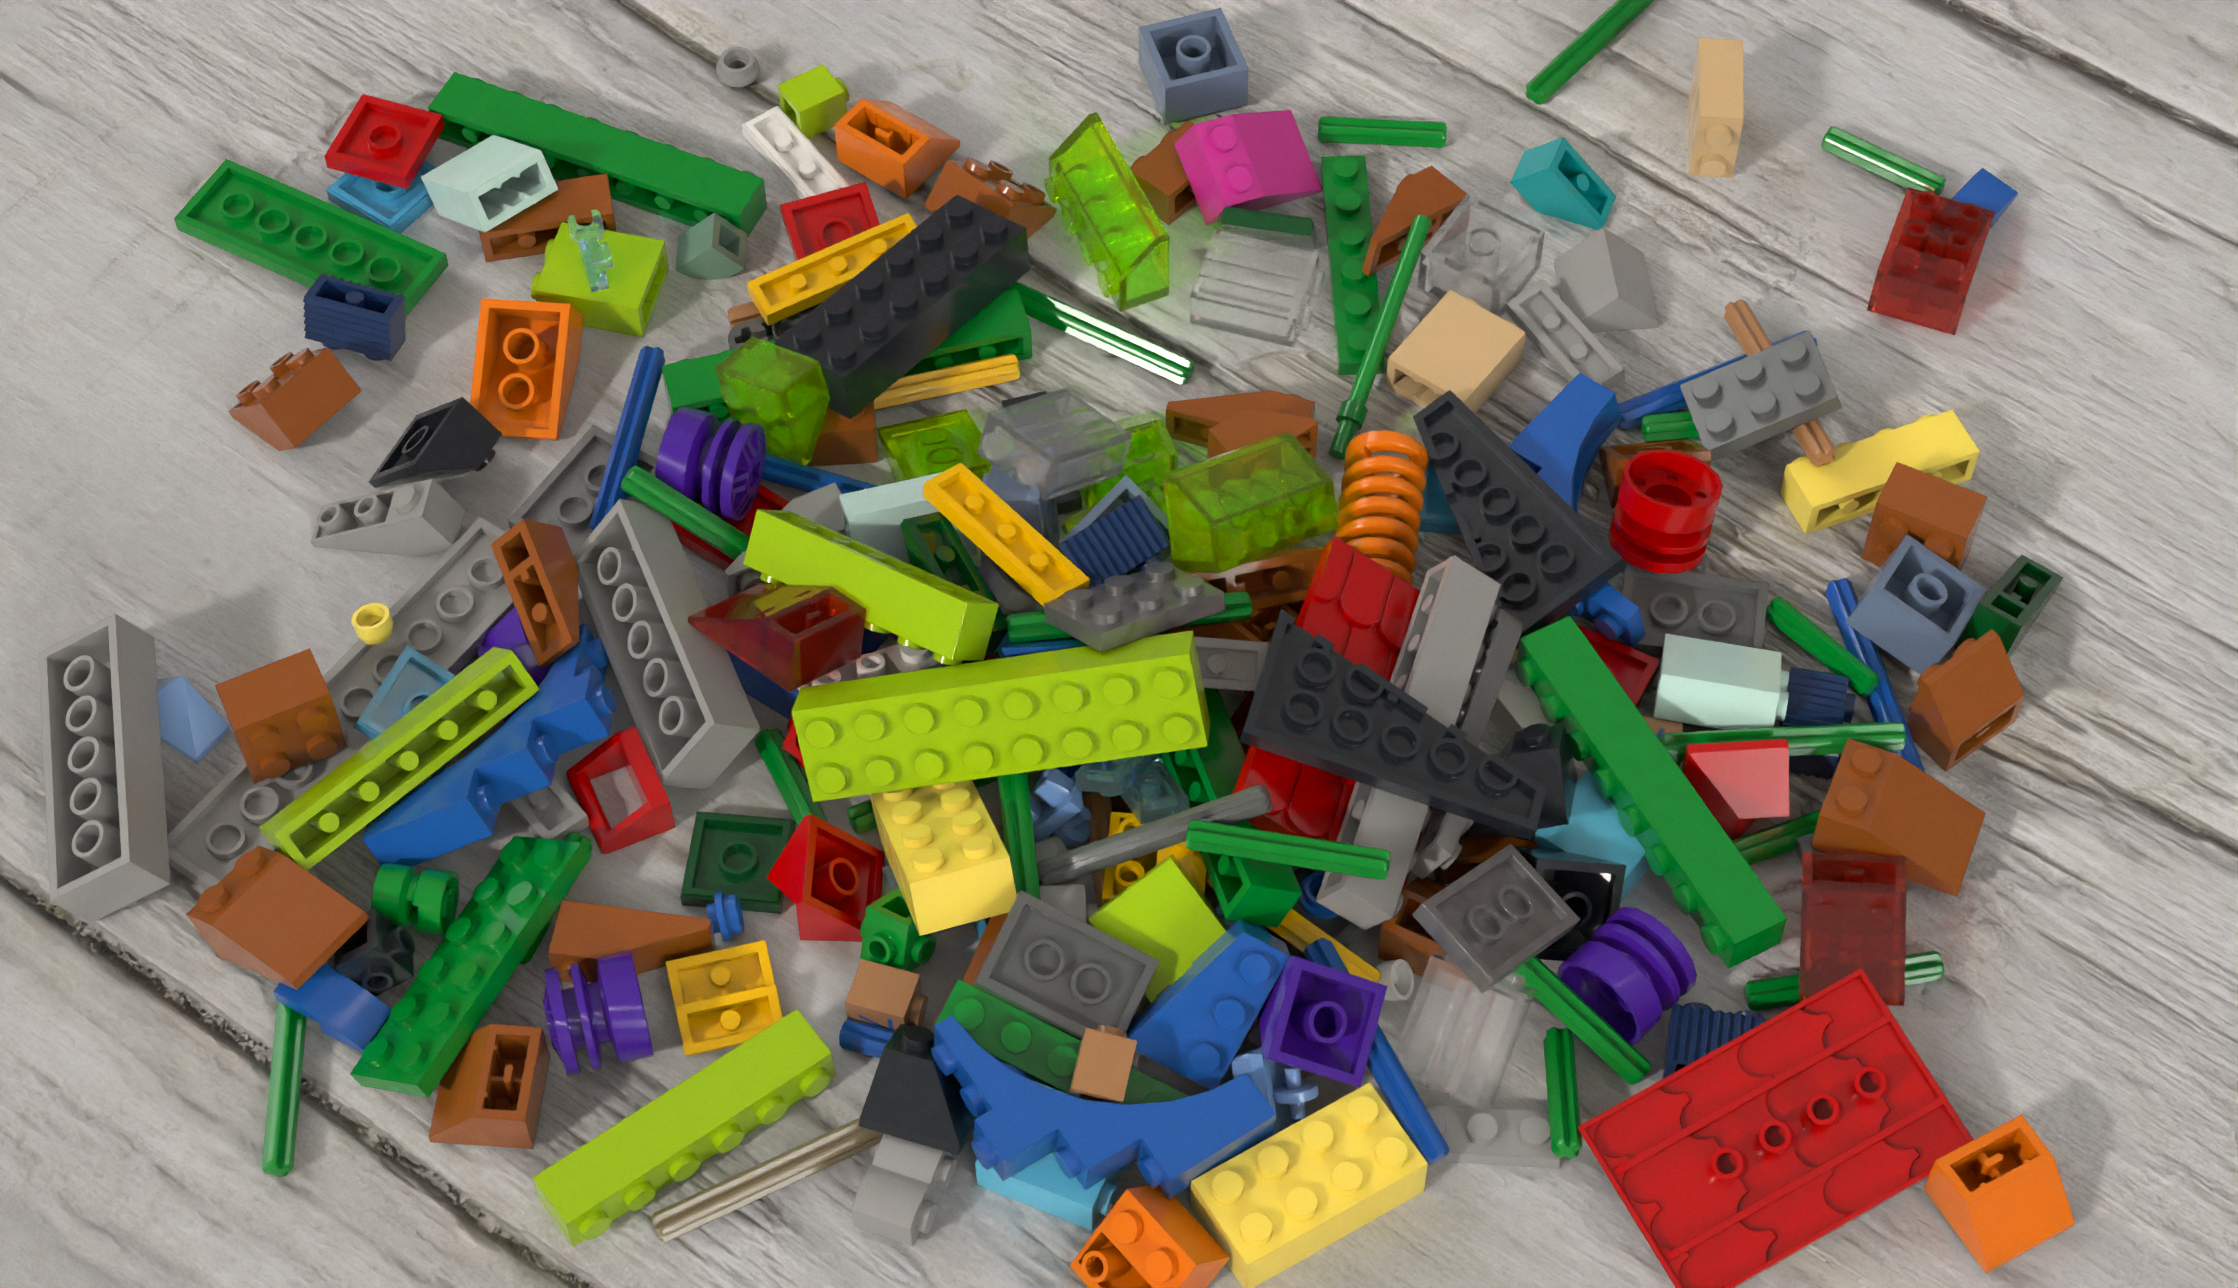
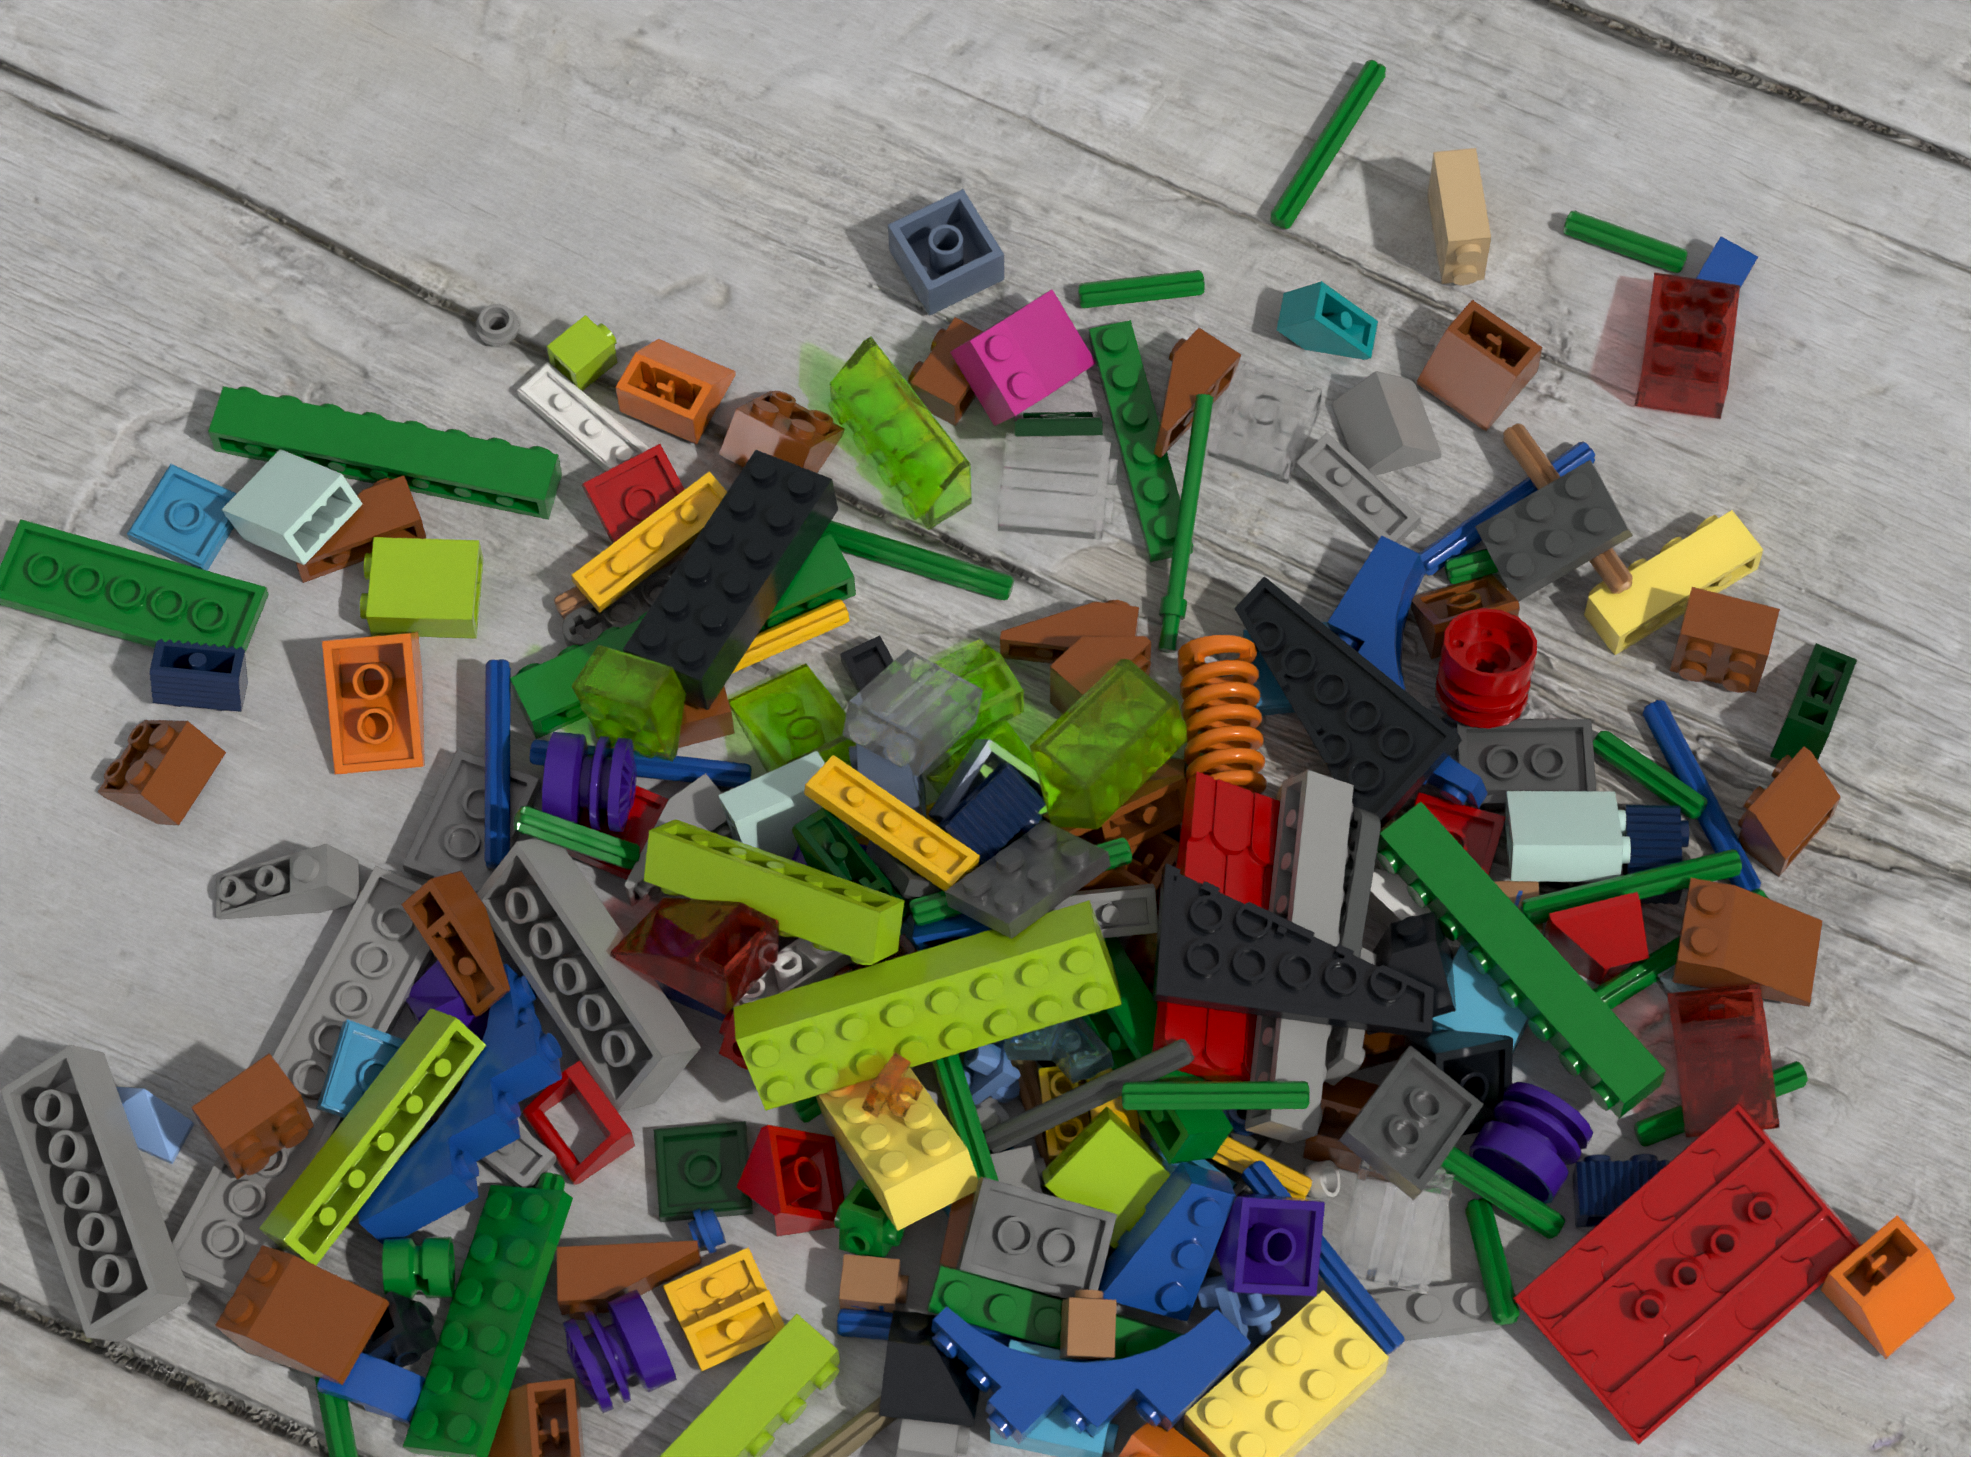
camera: 10 degrees left, 10 degrees up
red plate [324,94,445,189] -> none
light yellow hinge [351,603,394,646] -> none
black slope [369,397,502,488] -> none
clear light blue plate [568,209,613,293] -> none
sand green brick [676,213,748,280] -> none
green axle [755,728,829,827] -> none
tan brick [1386,290,1526,414] -> none
sand blue brick [1845,534,1987,675] -> none
none -> clear orange tile [862,1053,923,1118]
none -> dark orange slope [1417,300,1542,432]

